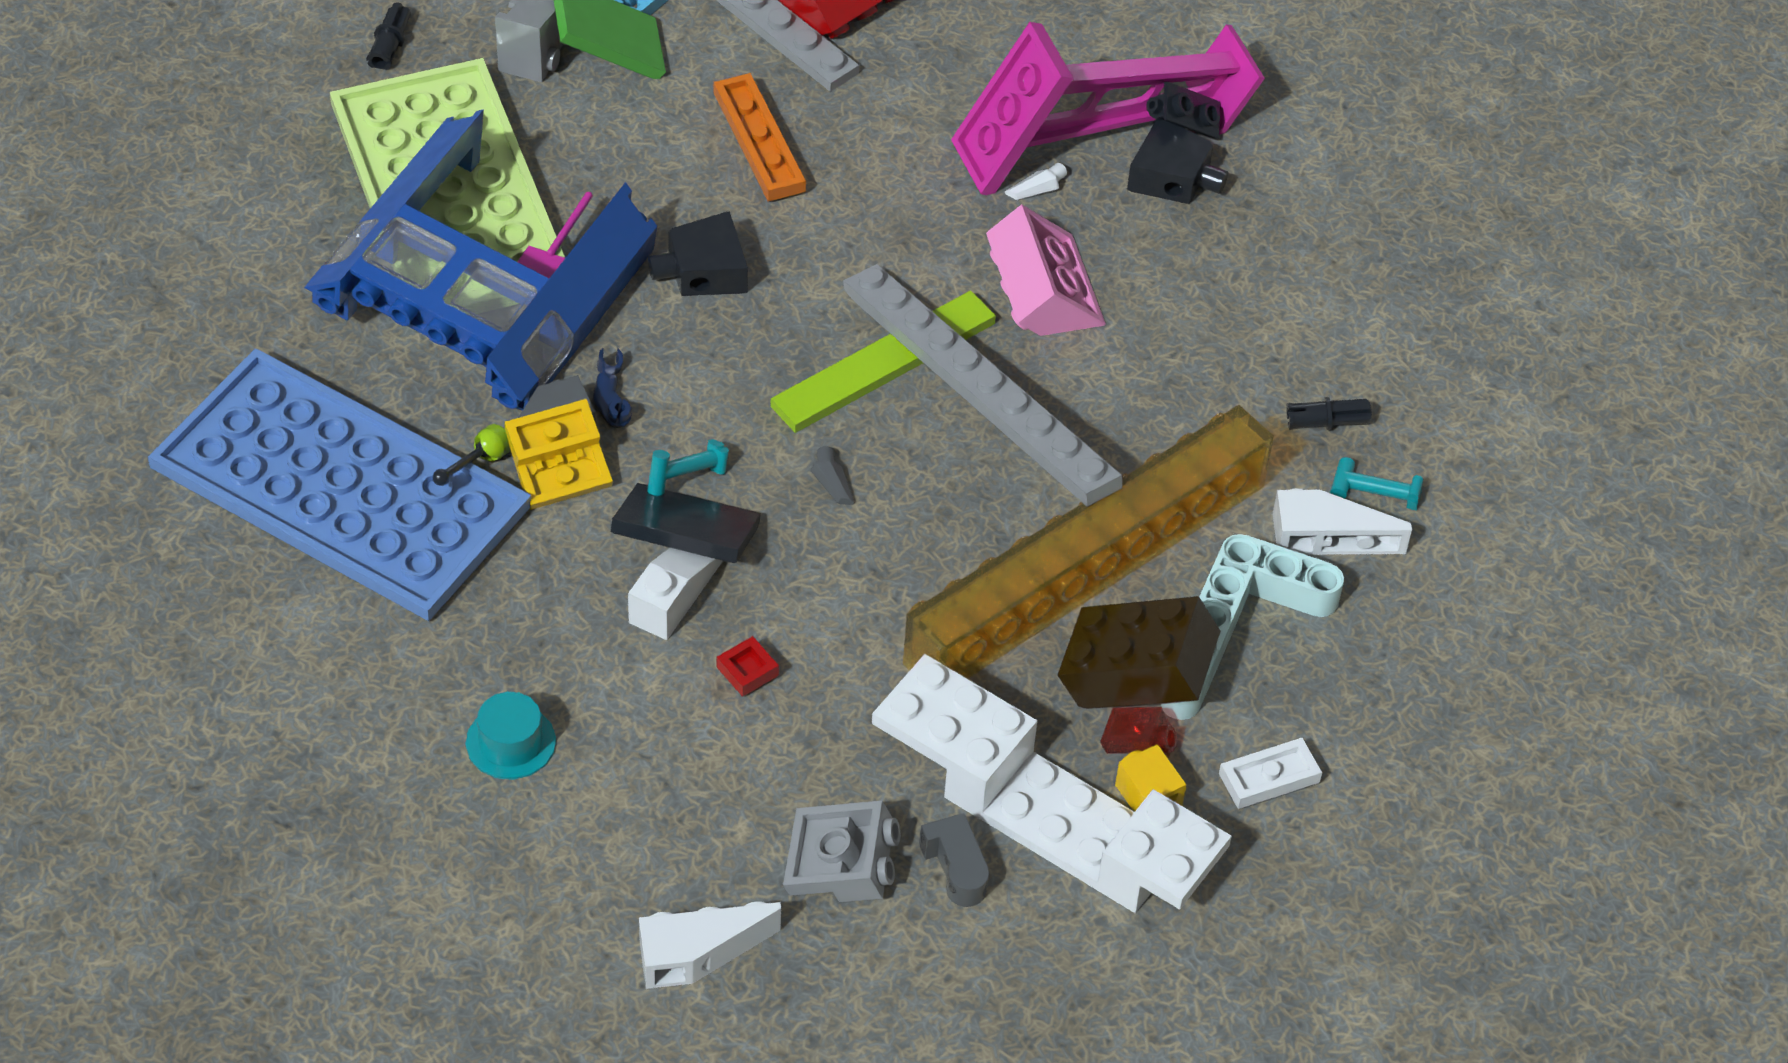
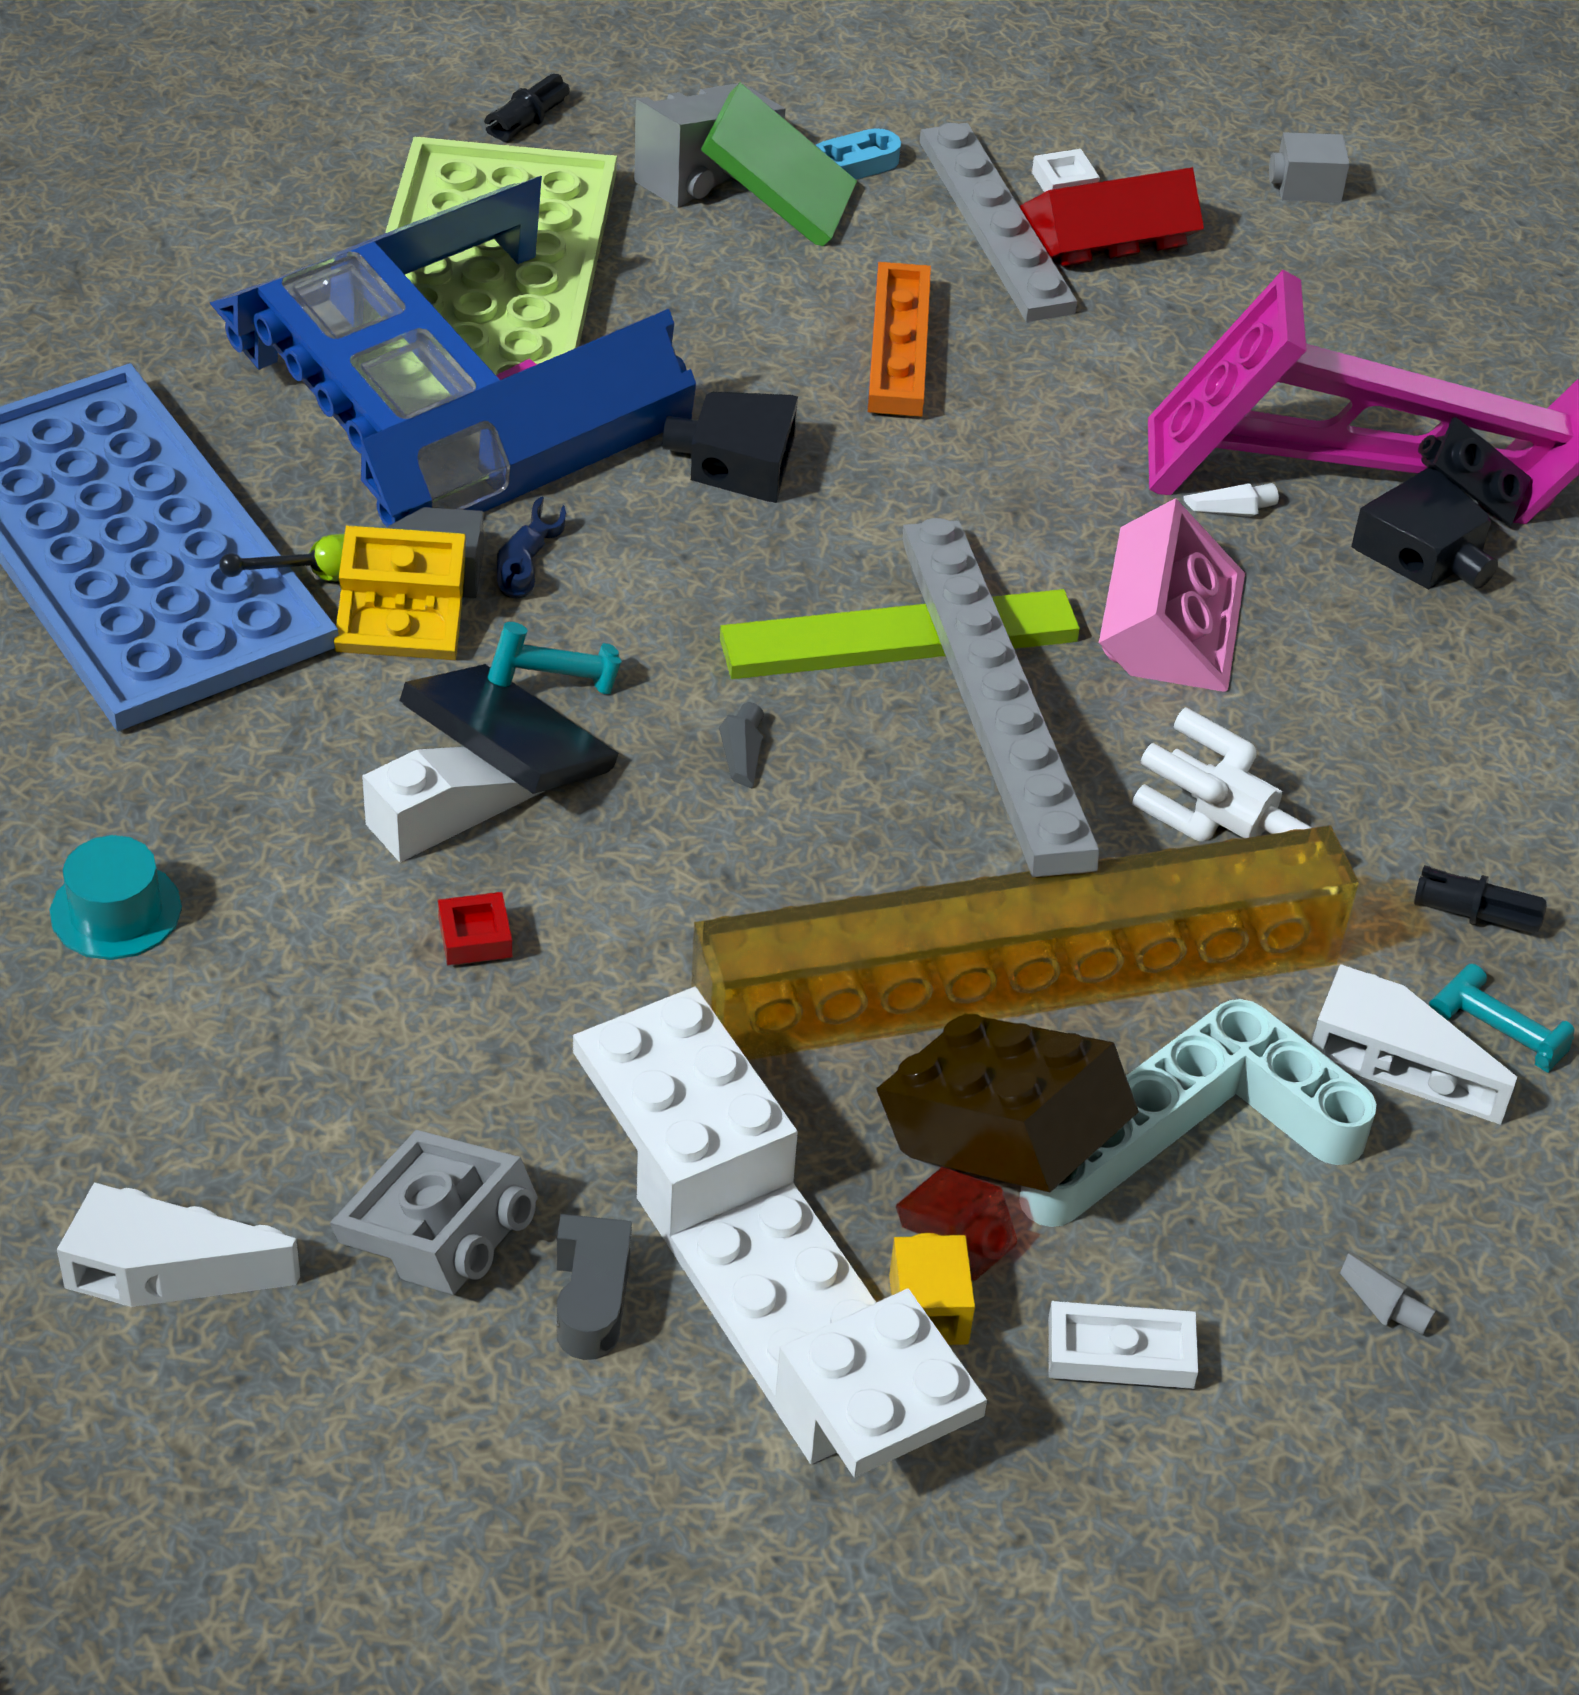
camera: 25 degrees right, 5 degrees down
none -> white plant [1132,707,1337,863]
none -> light grey bar [1340,1251,1436,1336]

